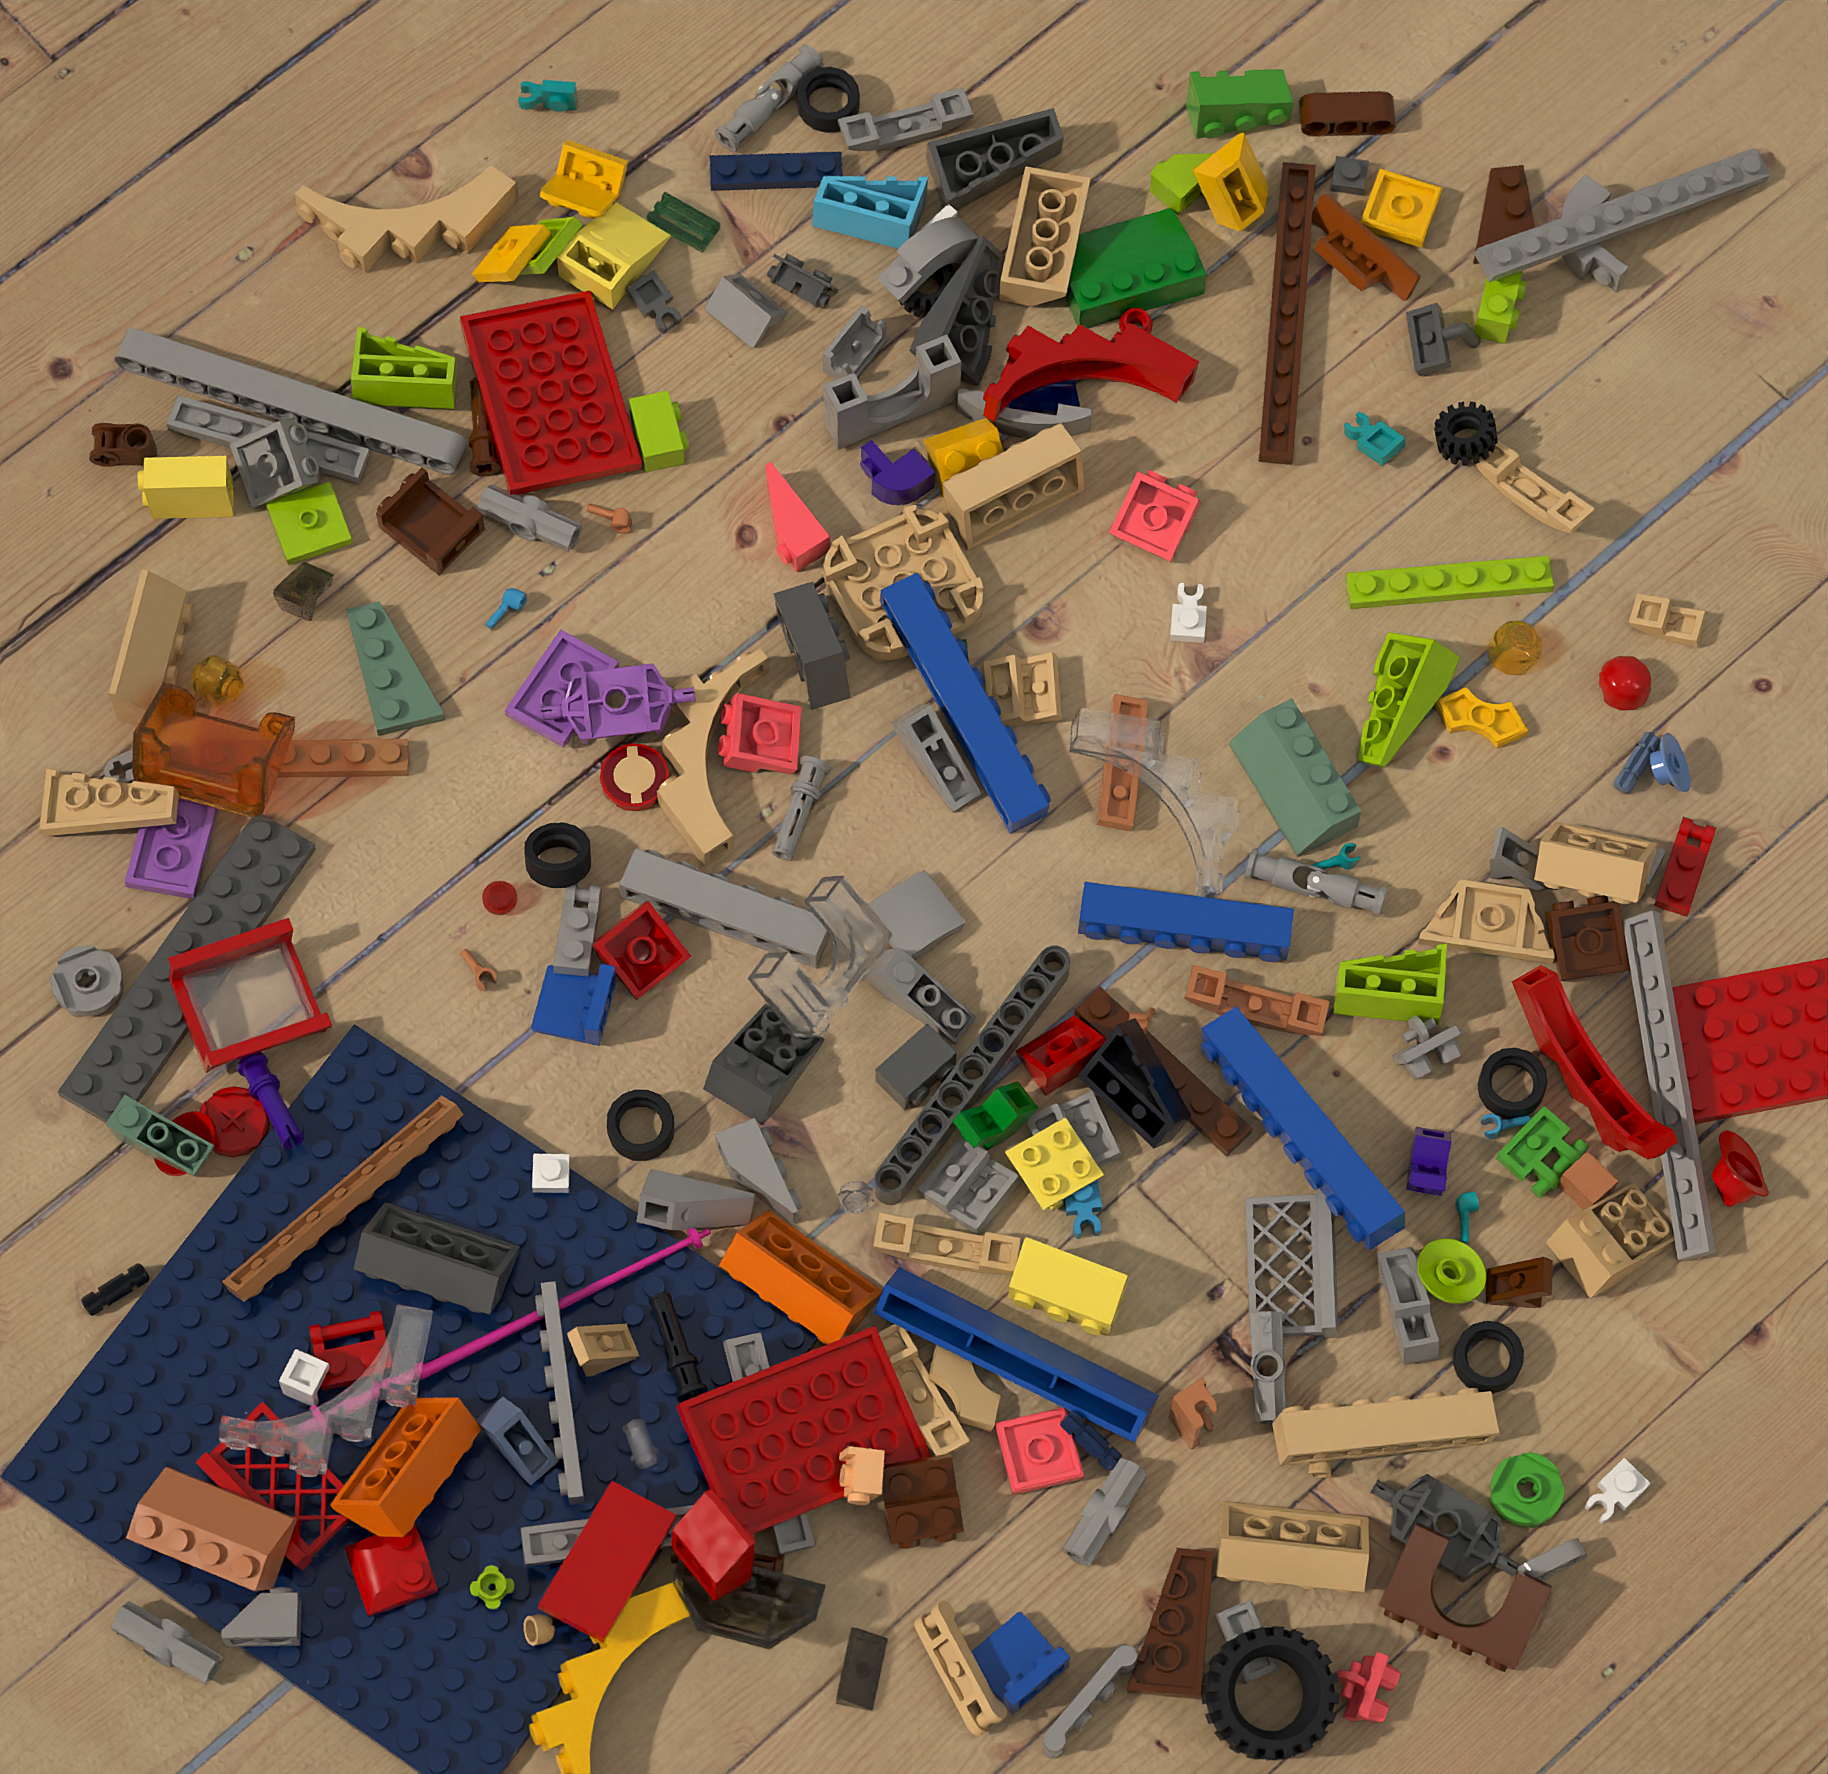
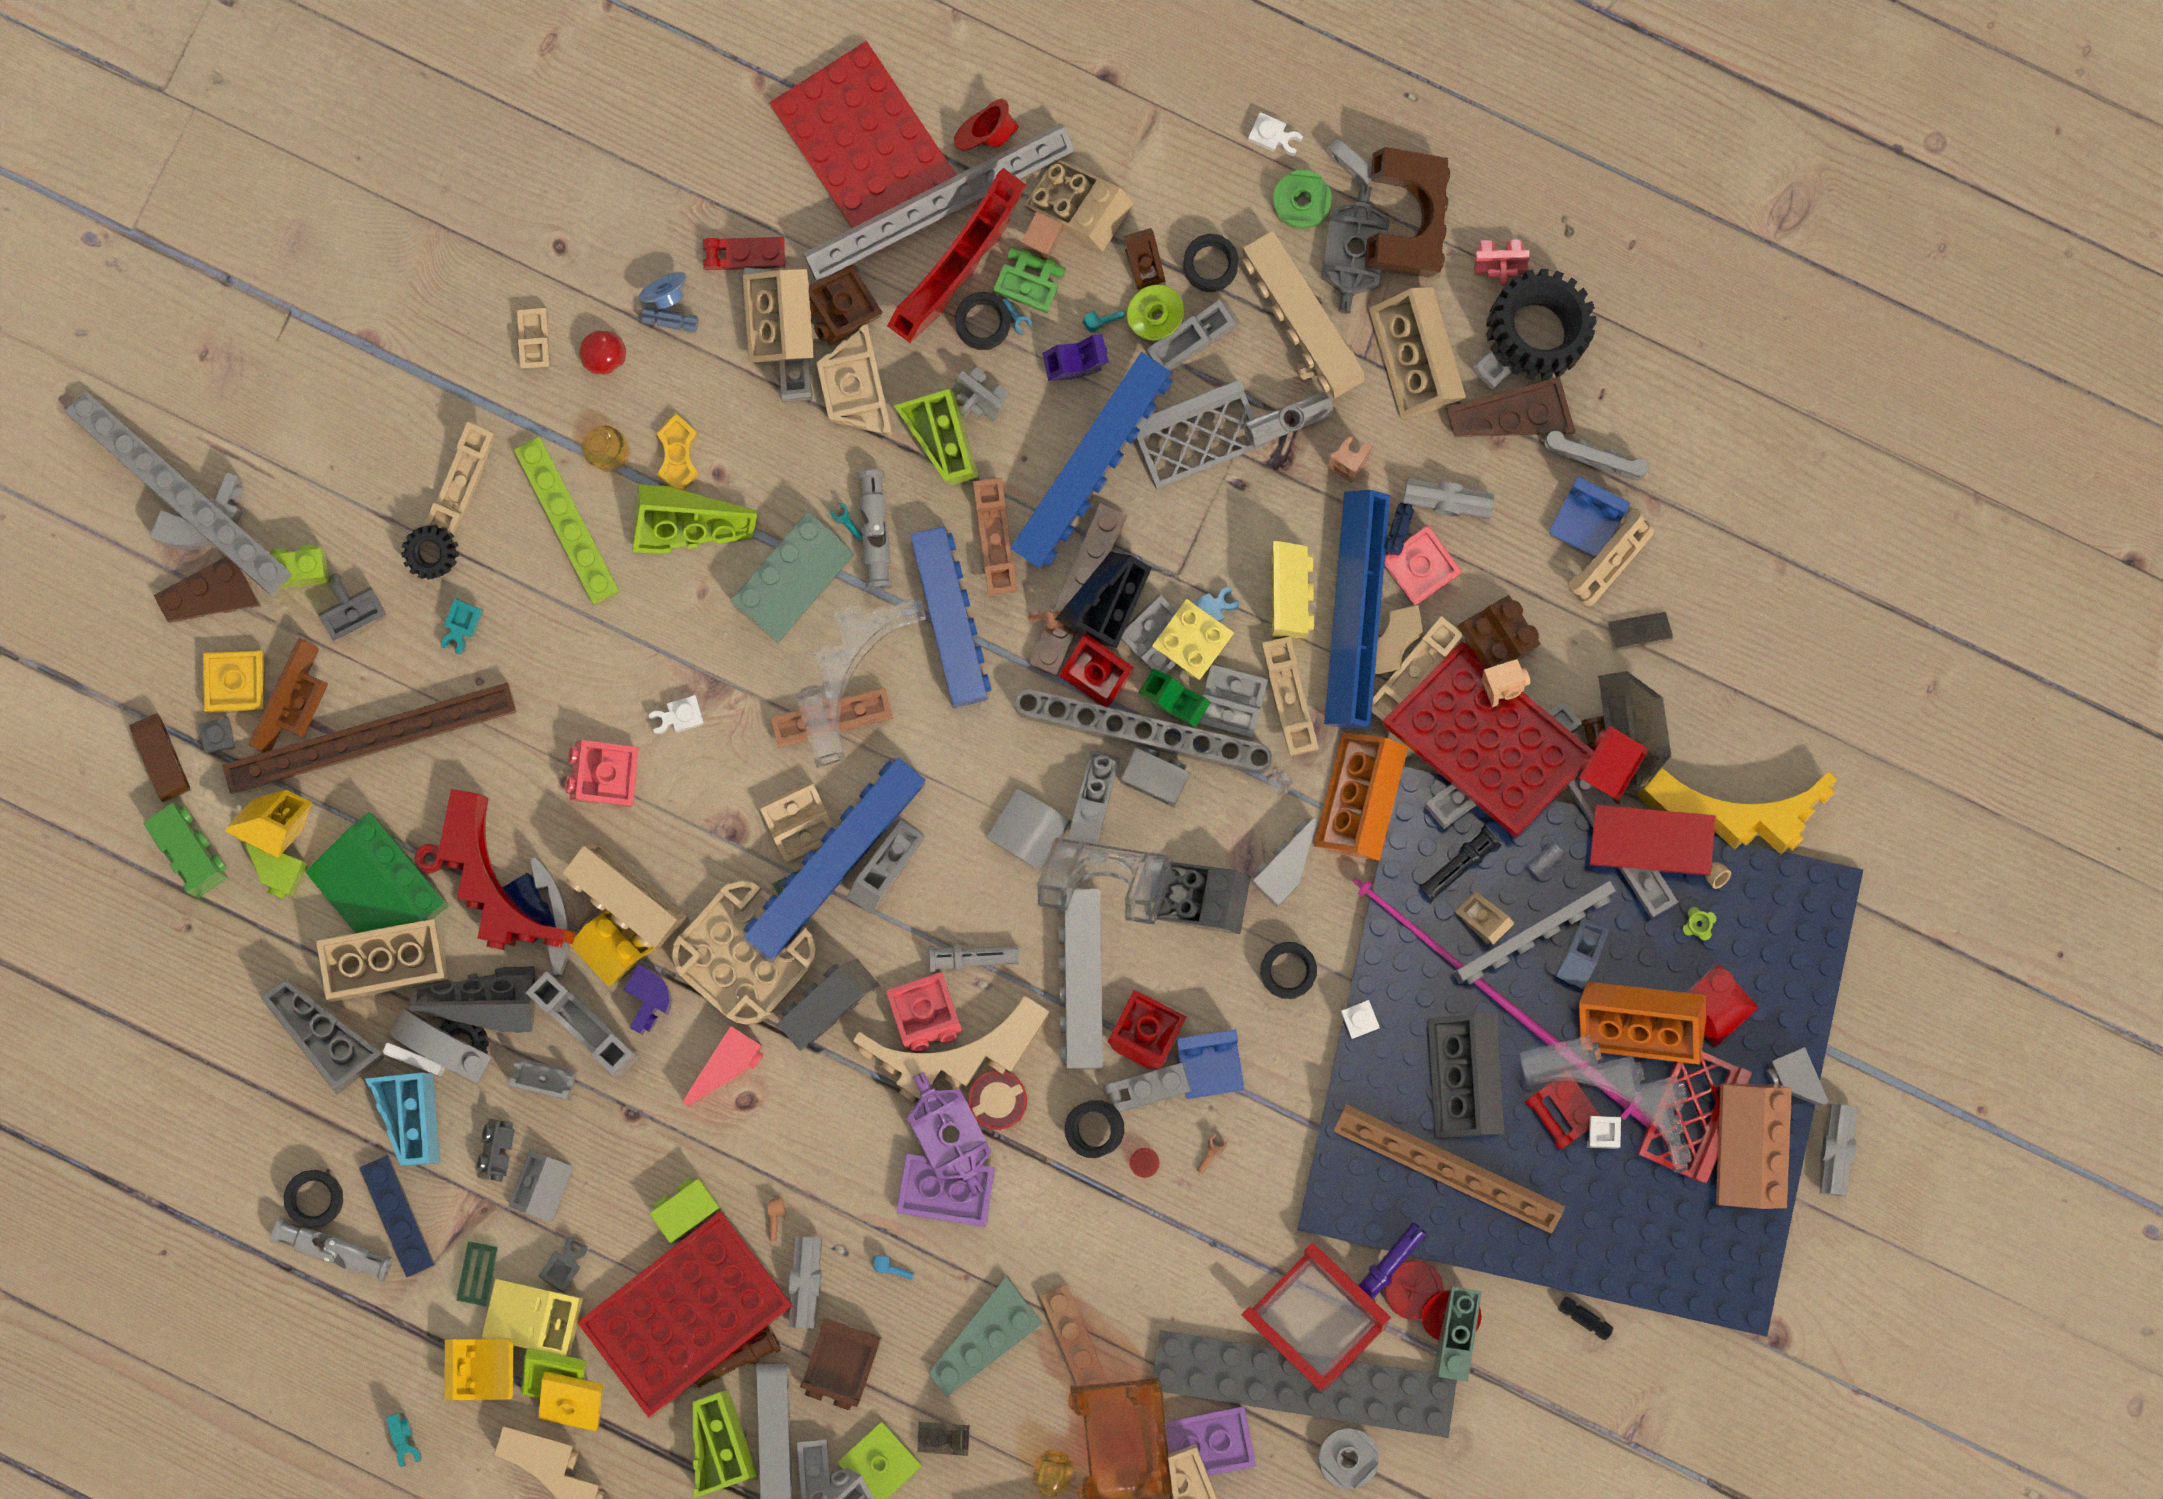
camera: 110 degrees left, 15 degrees up
light grey slope [636,1169,755,1230] -> none
light grey slope [838,87,973,151] -> none

